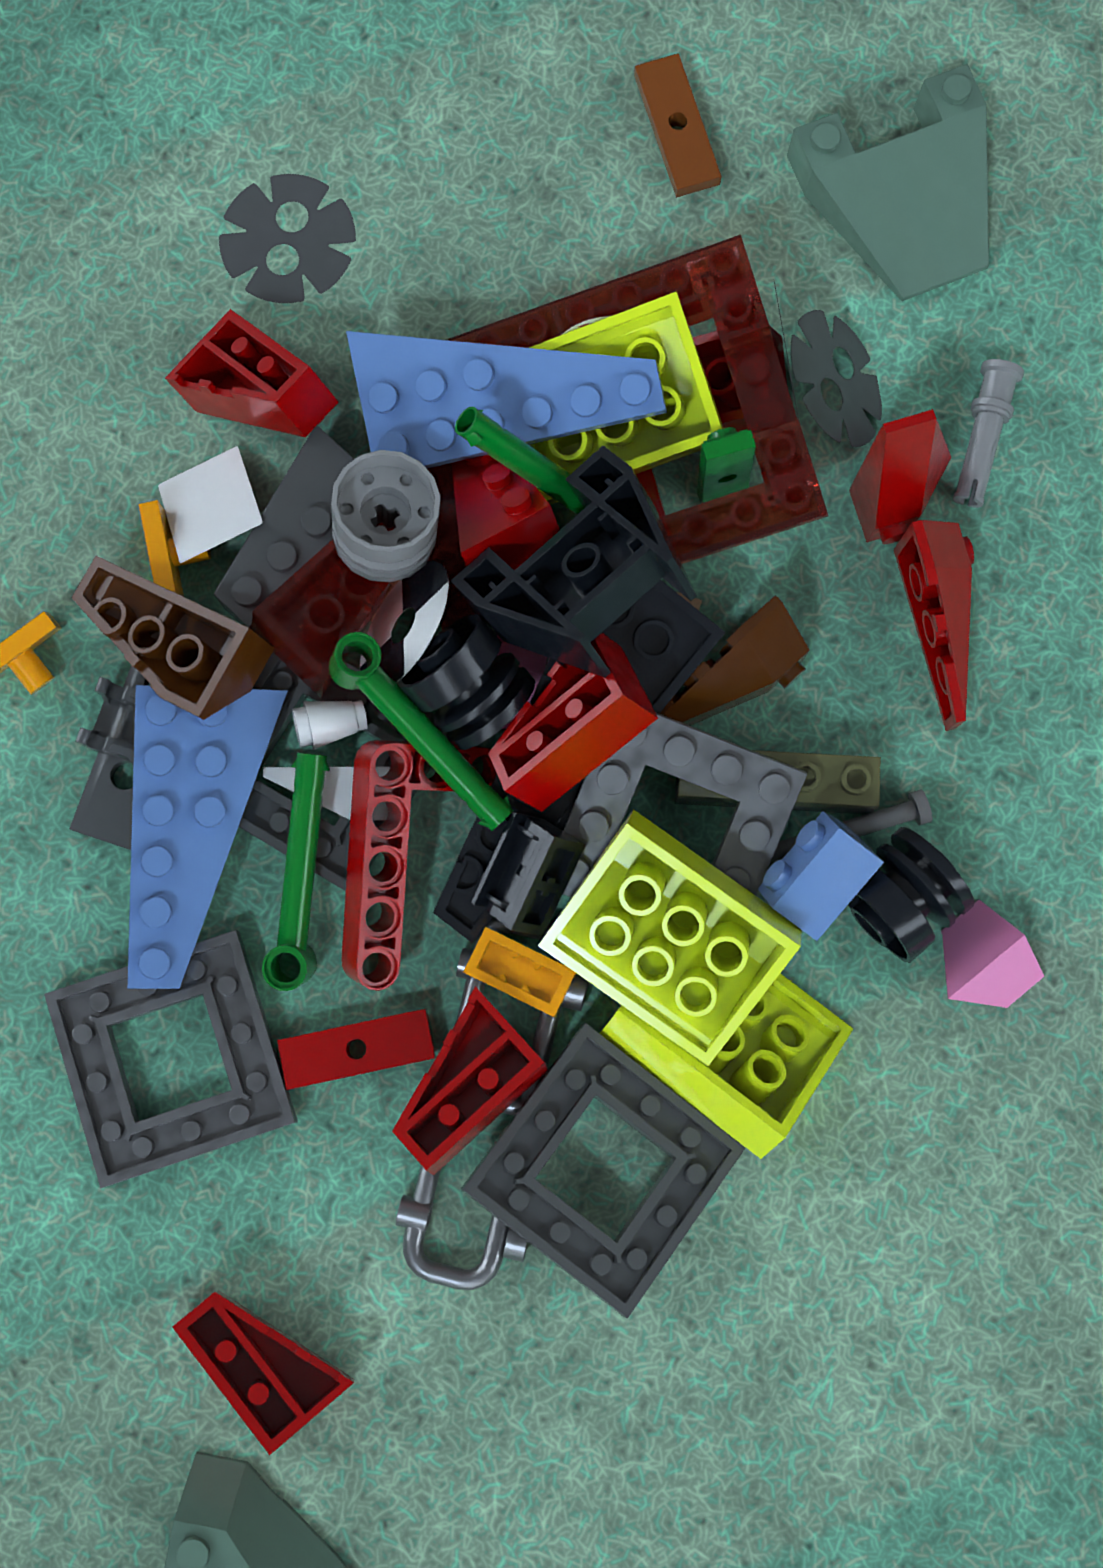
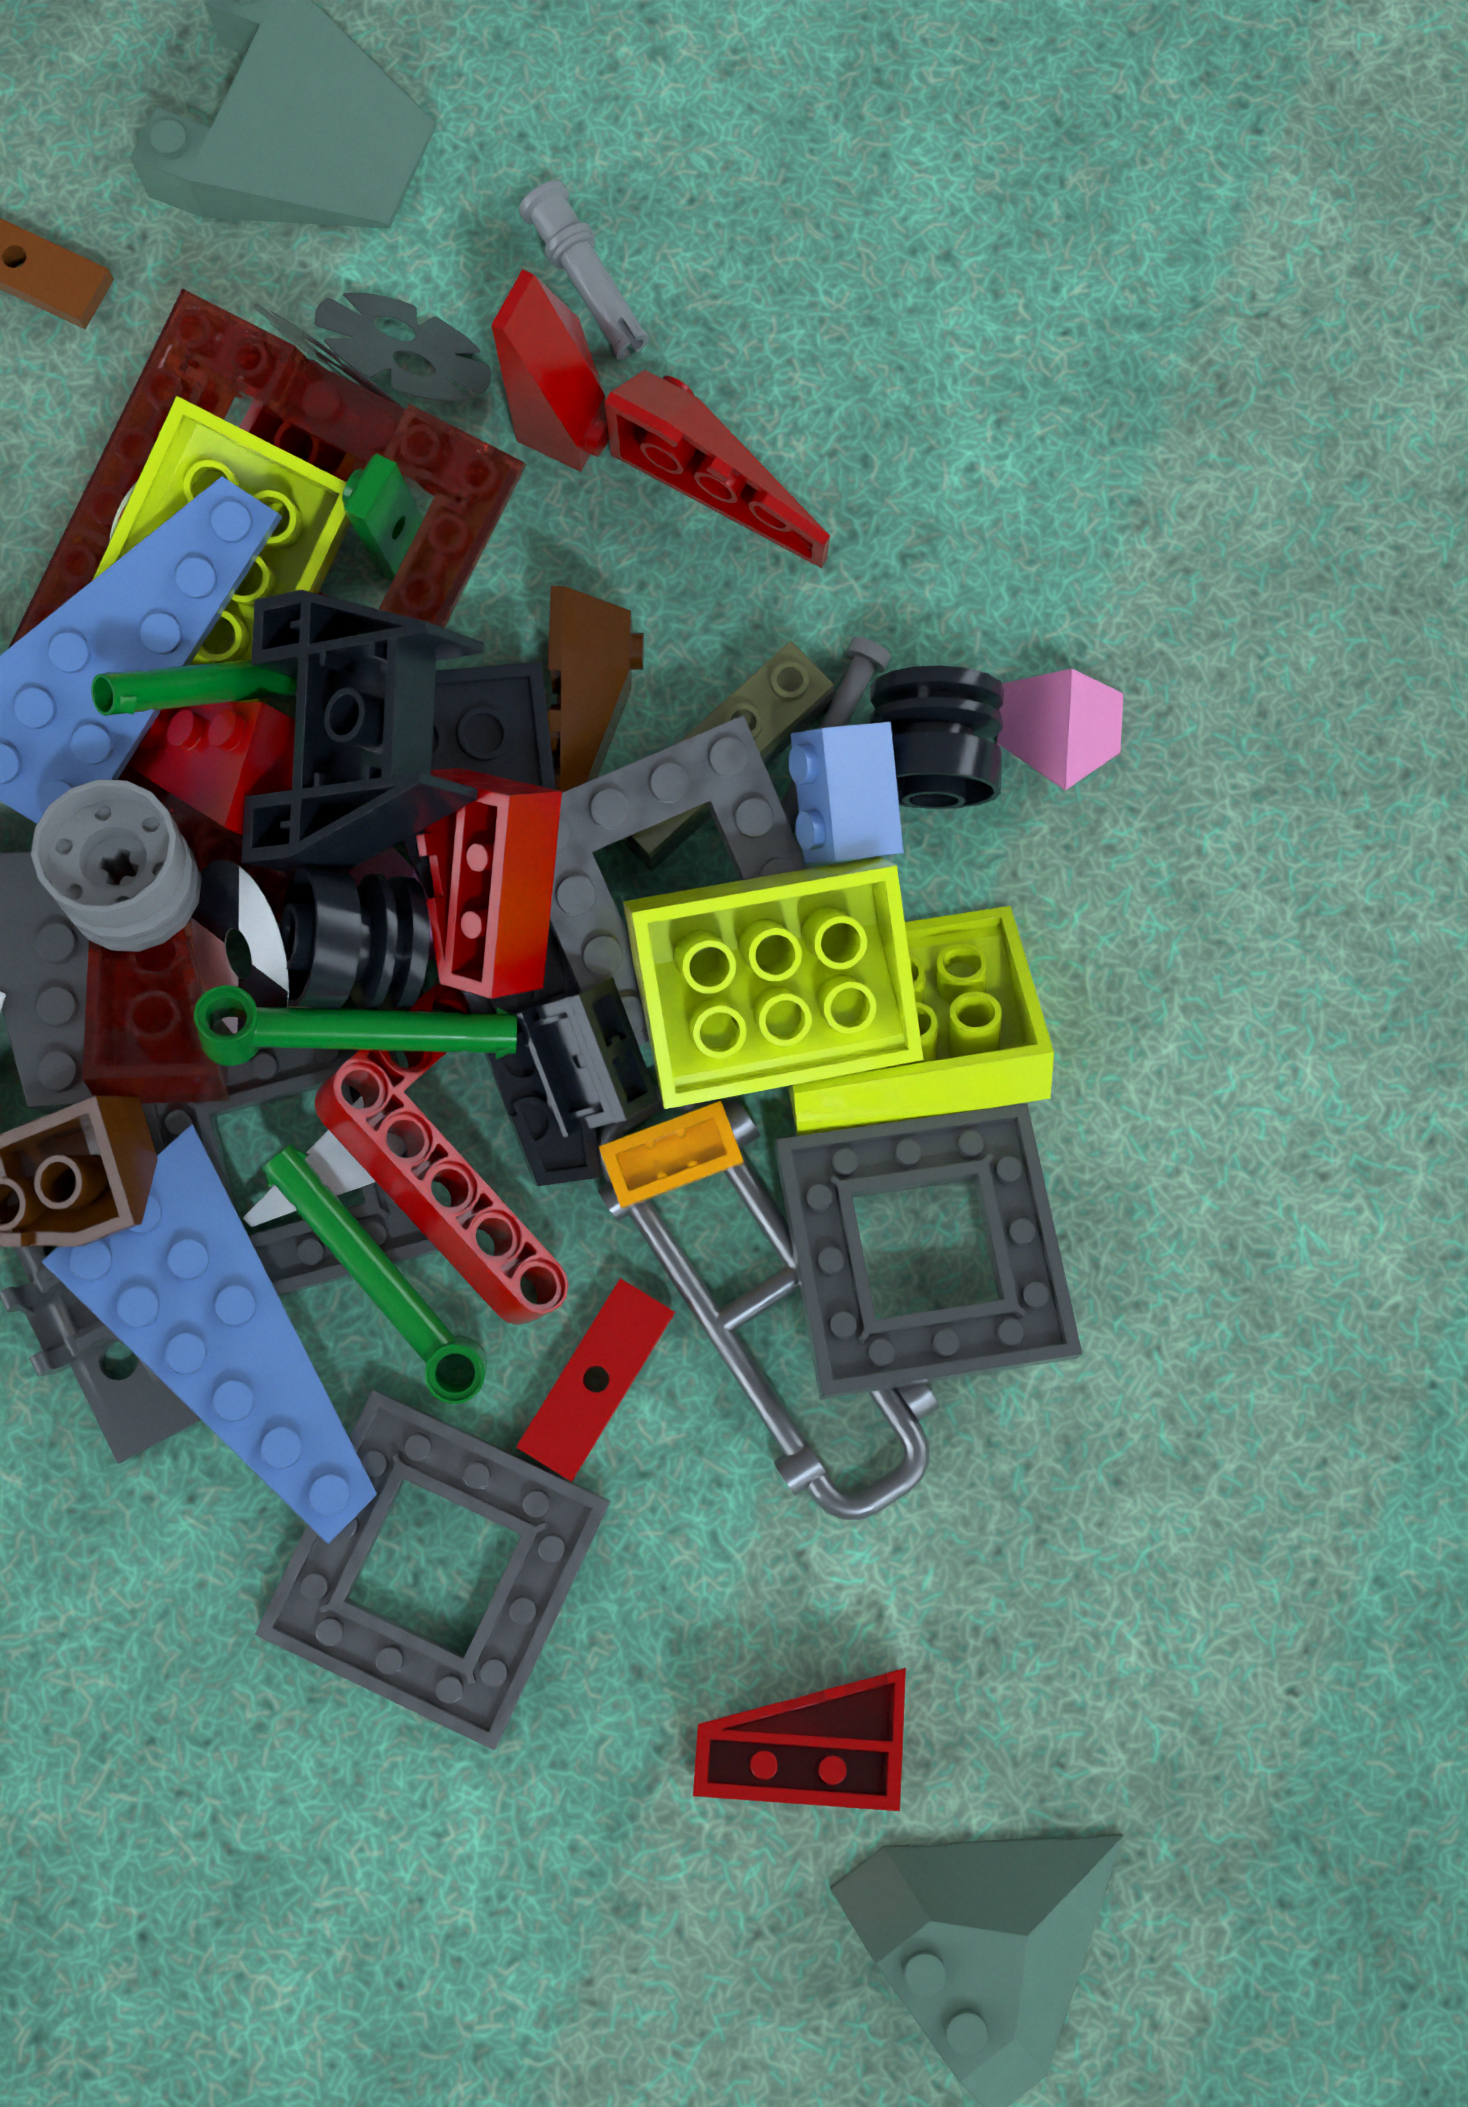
camera: 50 degrees left, 0 degrees up
white cone [292,700,368,750] -> none
red wedge [392,986,548,1175] -> none

